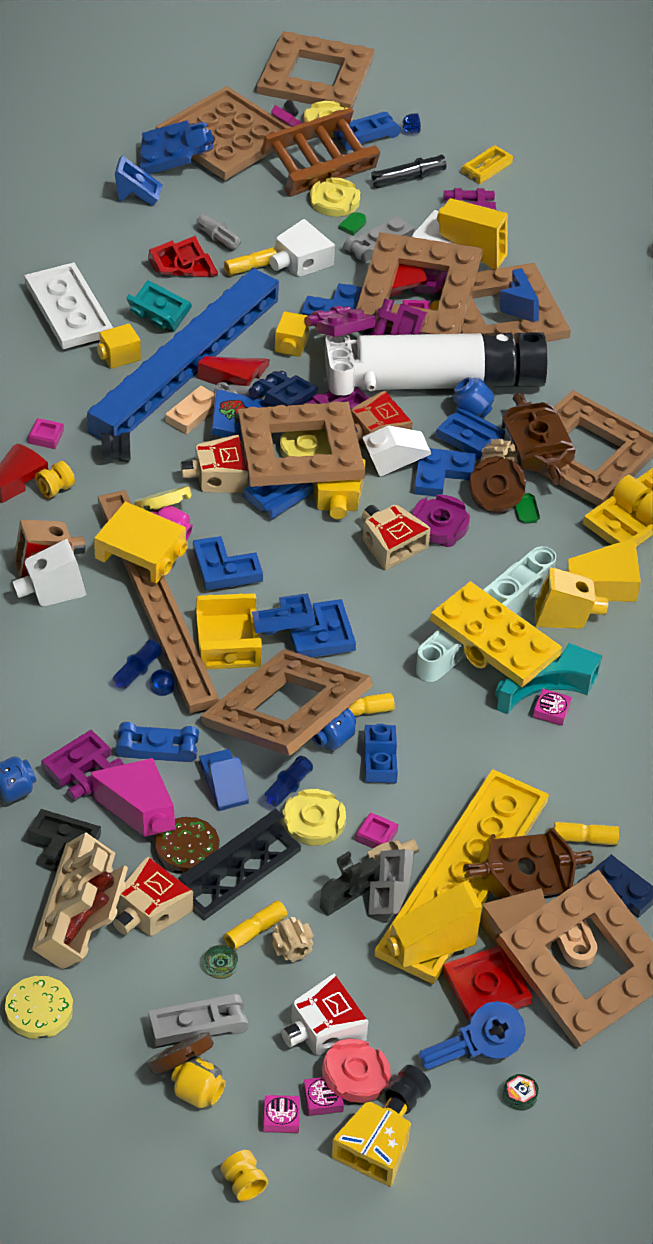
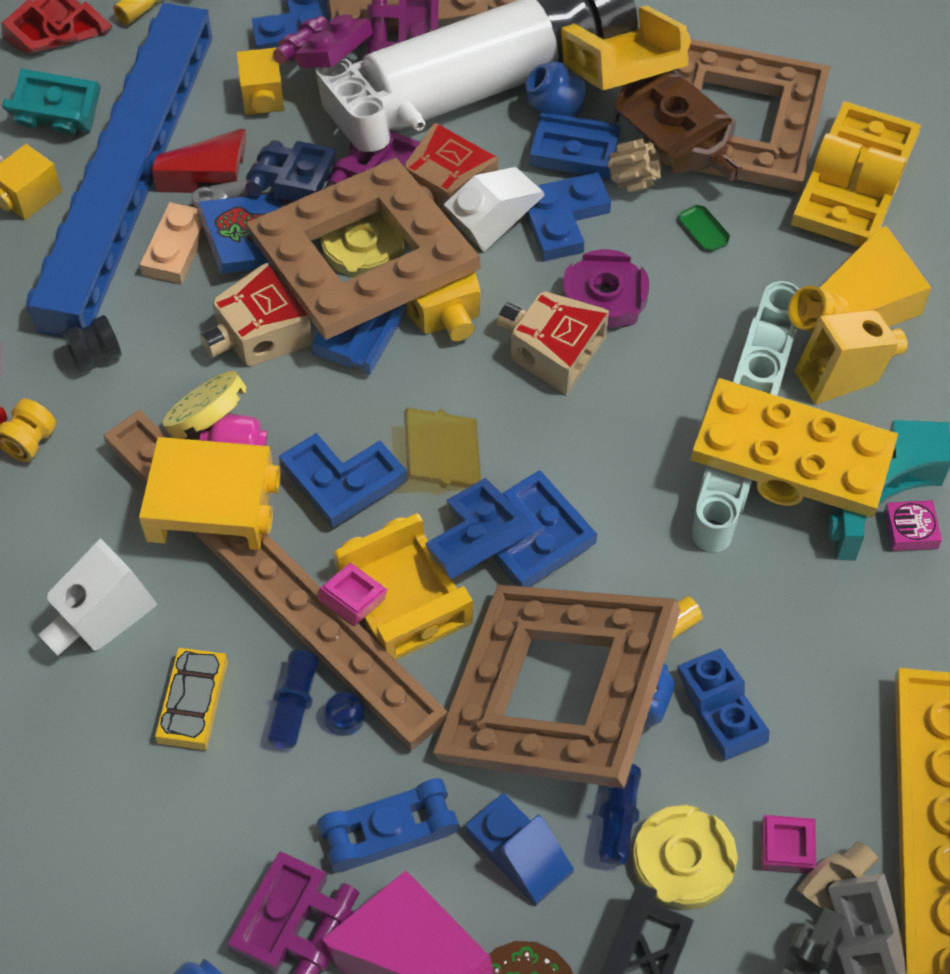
camera: 20 degrees left, 10 degrees up
medium nougat torso [13,520,86,578] -> none
reddish brown tile [469,456,526,513] -> none
none -> tile [155,647,228,751]
none -> dark pink tile [317,562,387,626]
none -> clear yellow piece [404,407,481,489]
none -> yellow panel [561,5,690,90]
none -> yellow wheel [788,285,850,333]

